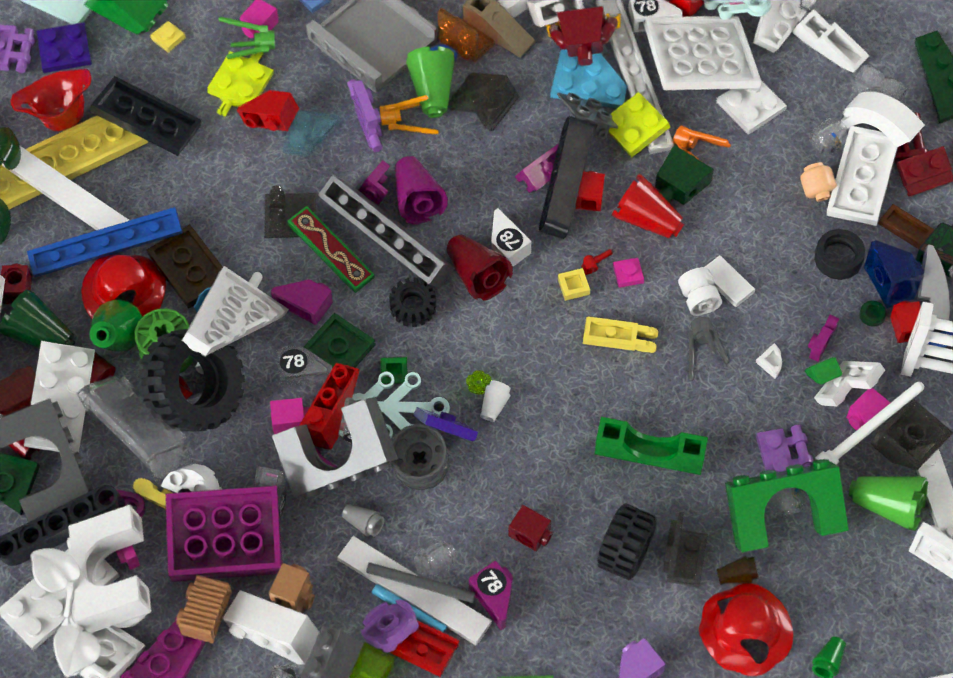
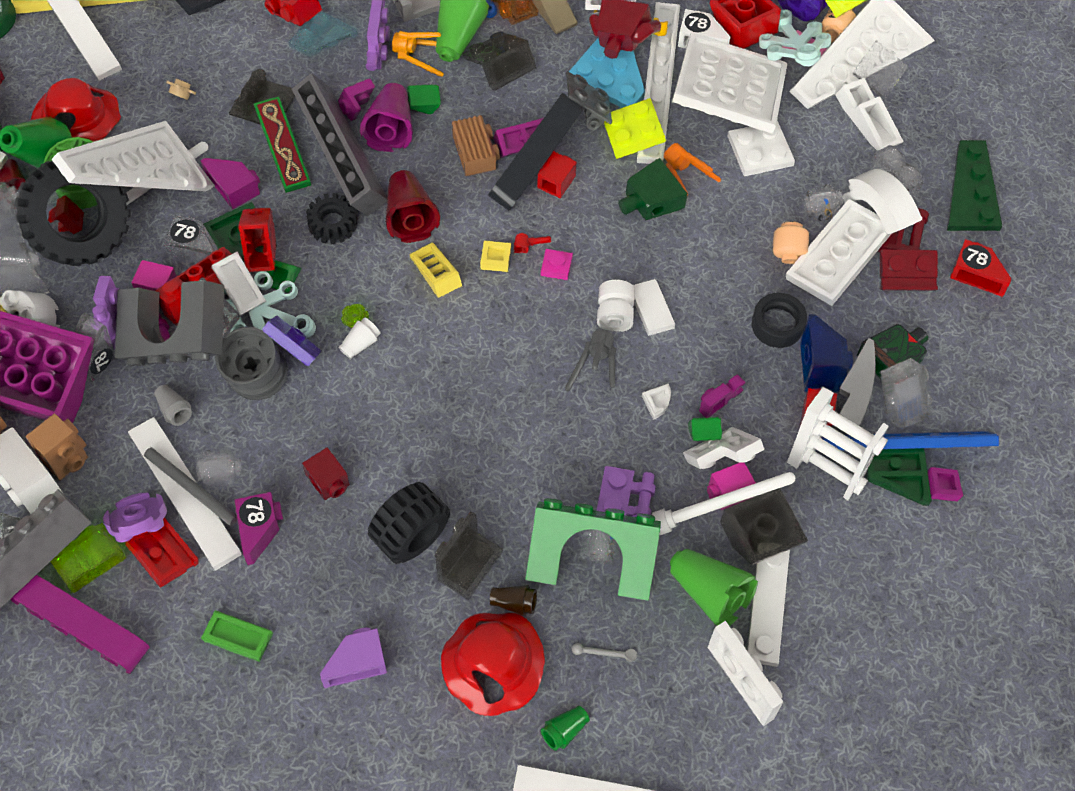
camera: 20 degrees right, 0 degrees up
blue plate [27,207,183,277] -> none
dark brown plate [147,224,223,309] -> none
medium azure bar [372,584,447,633] -> none
white slope [491,208,532,266] -> none
light yellow hinge [583,317,658,353] -> none
green arch [595,417,708,475] -> none
red cone [611,173,685,239] -> none
dark green tile [859,301,887,327] -> none
reddish brown tile [878,204,935,249] -> none
none -> medium lavender plate [92,276,119,350]
none -> tan plate [166,79,196,100]
none -> white tile [211,252,266,316]
none -> red torso [239,208,276,272]
none -> green slope [407,84,441,114]
none -> light yellow slope [409,242,462,298]
none -> medium nougat brick [452,115,500,176]
none -> light grey hinge [571,643,637,662]

